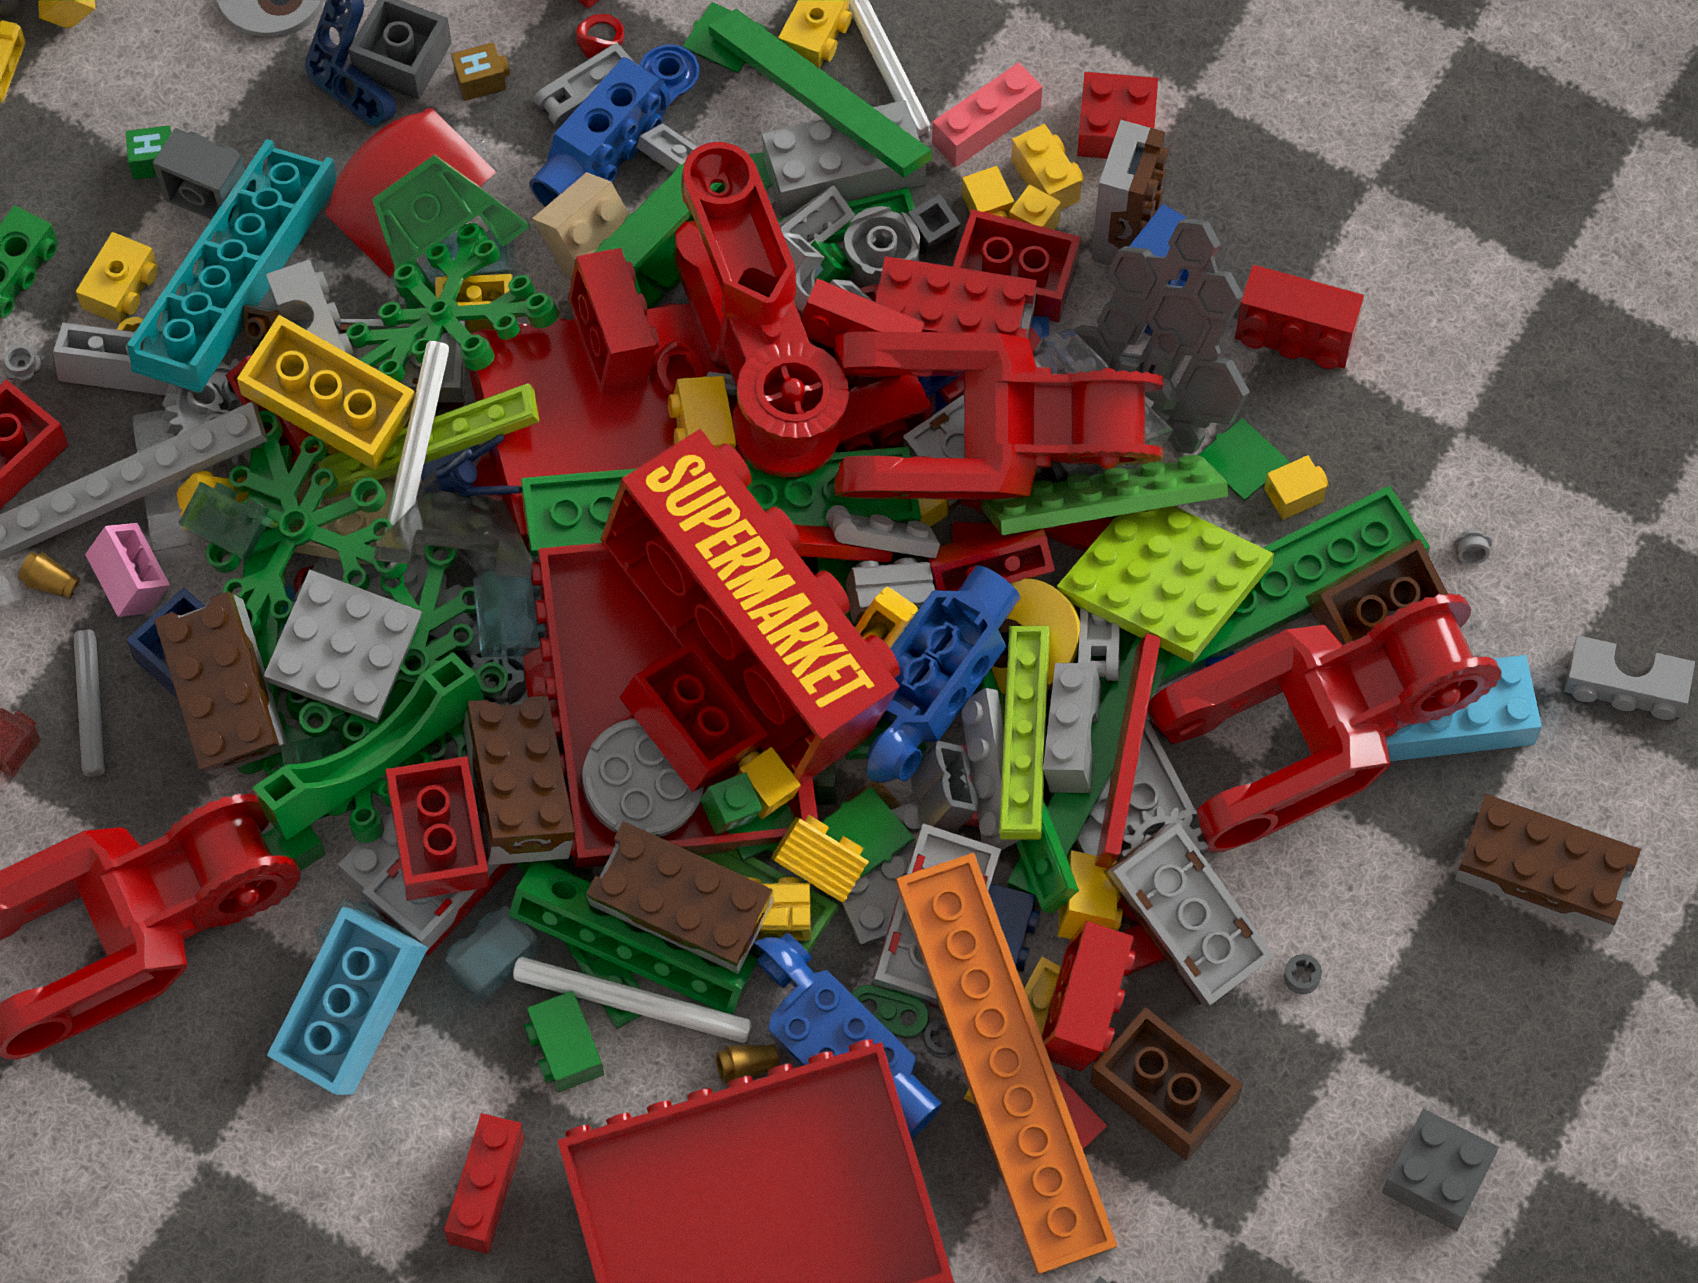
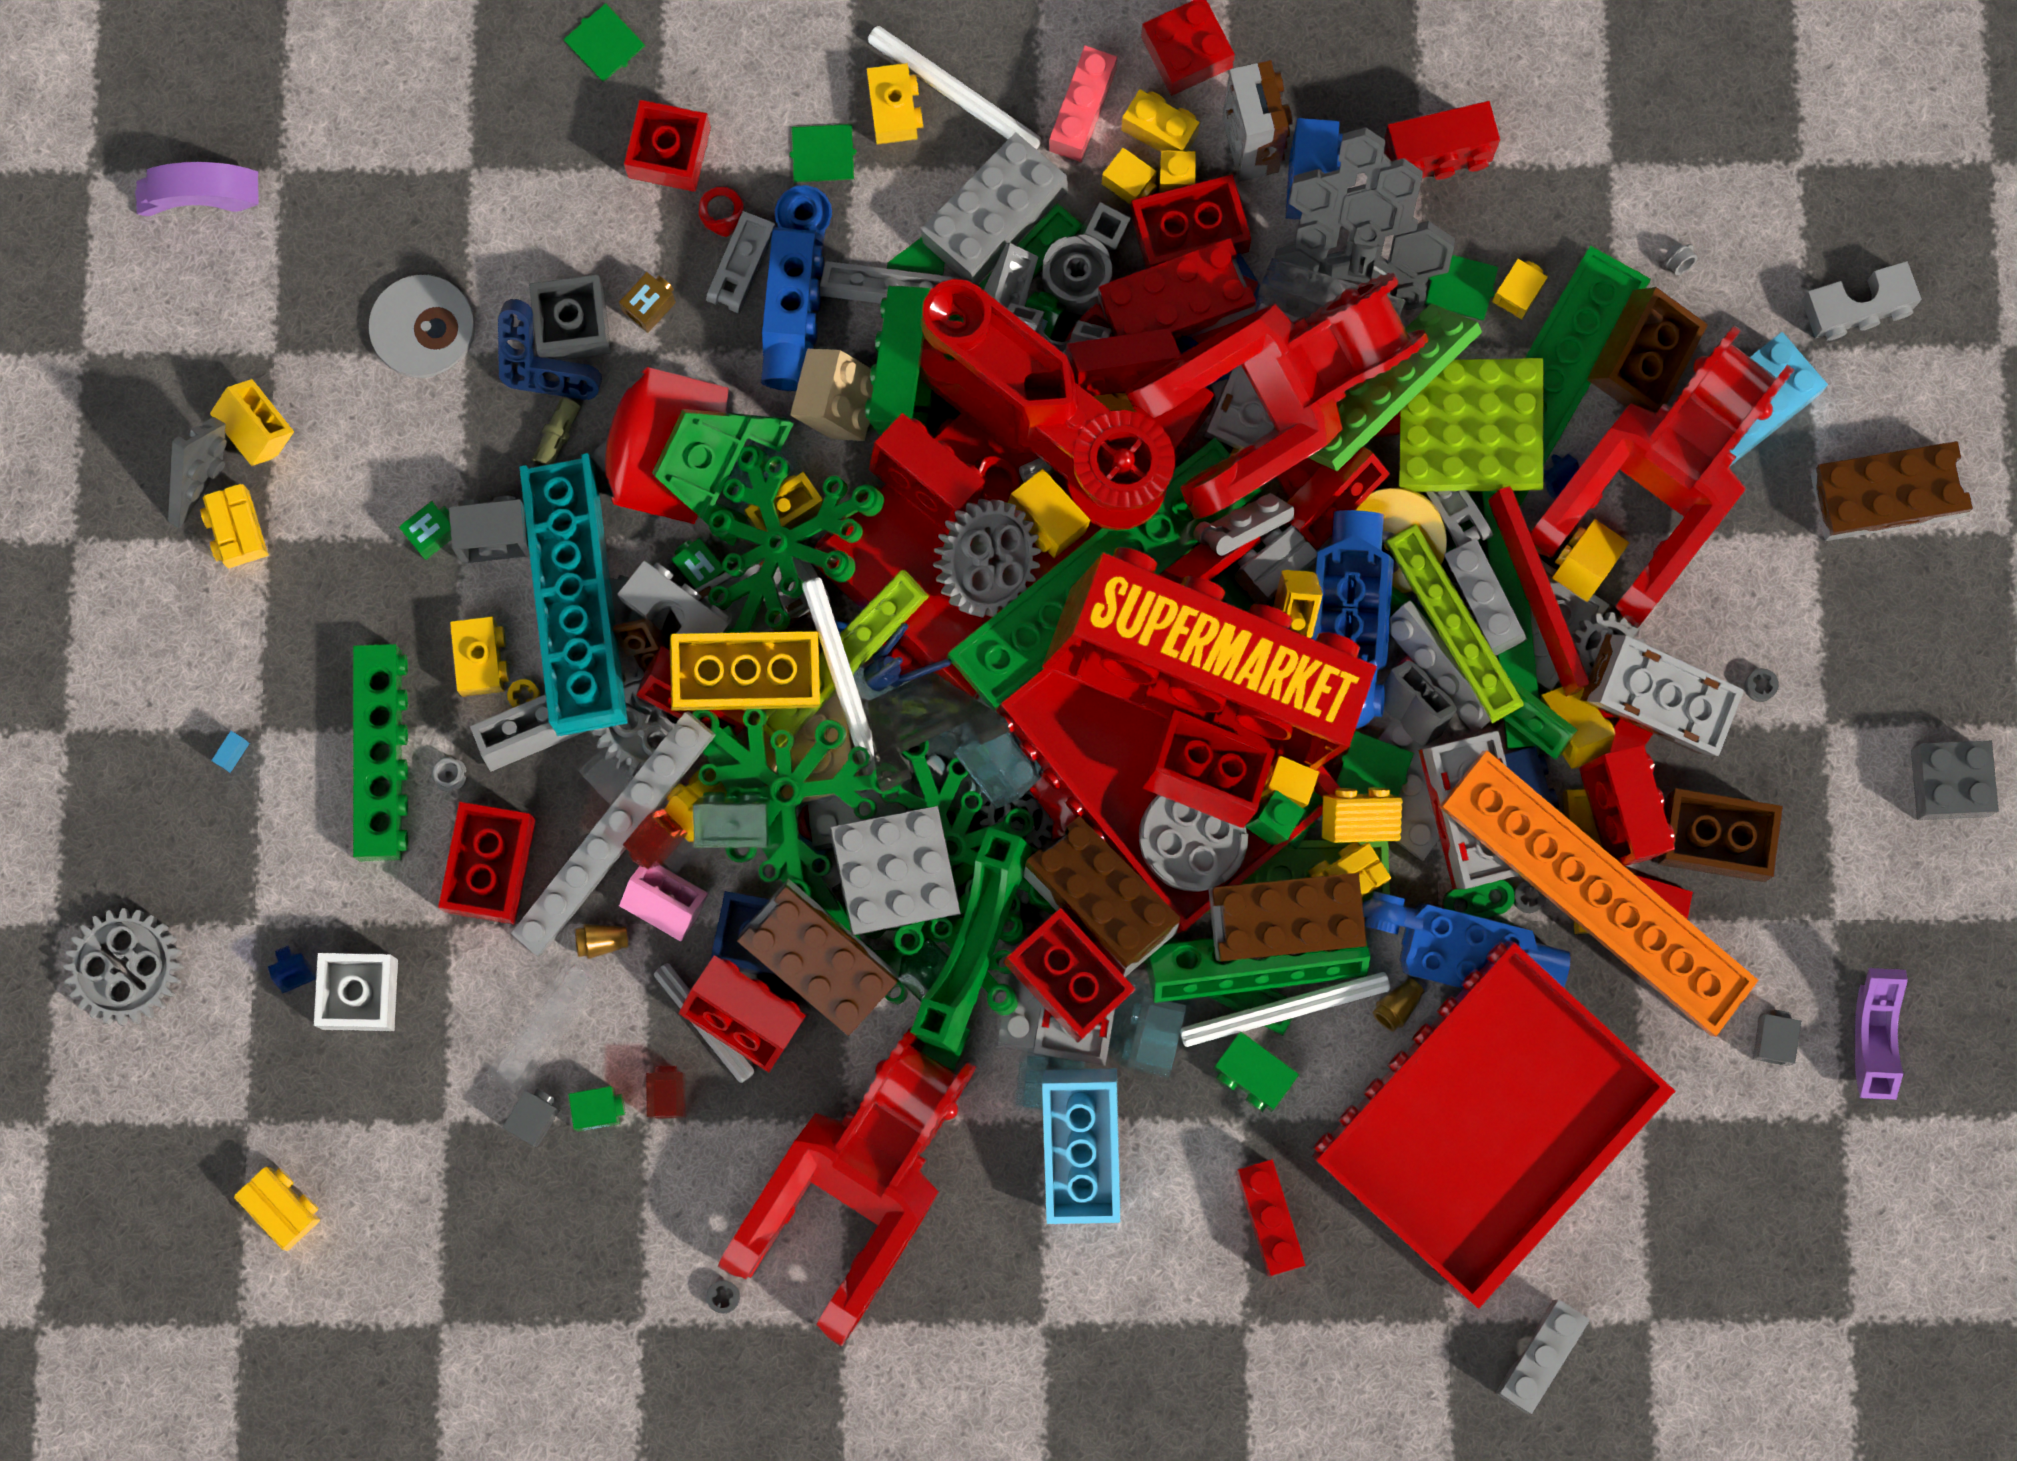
camera: 30 degrees left, 15 degrees up
green tile [708,9,932,178] -> none
none -> olive pin [531,398,581,467]
none -> clear red brick [622,809,688,870]
none -> green brick [671,538,725,590]
none -> red brick [678,955,806,1073]
none -> light grey gear [933,499,1041,617]
none -> yellow brick [1552,519,1630,602]

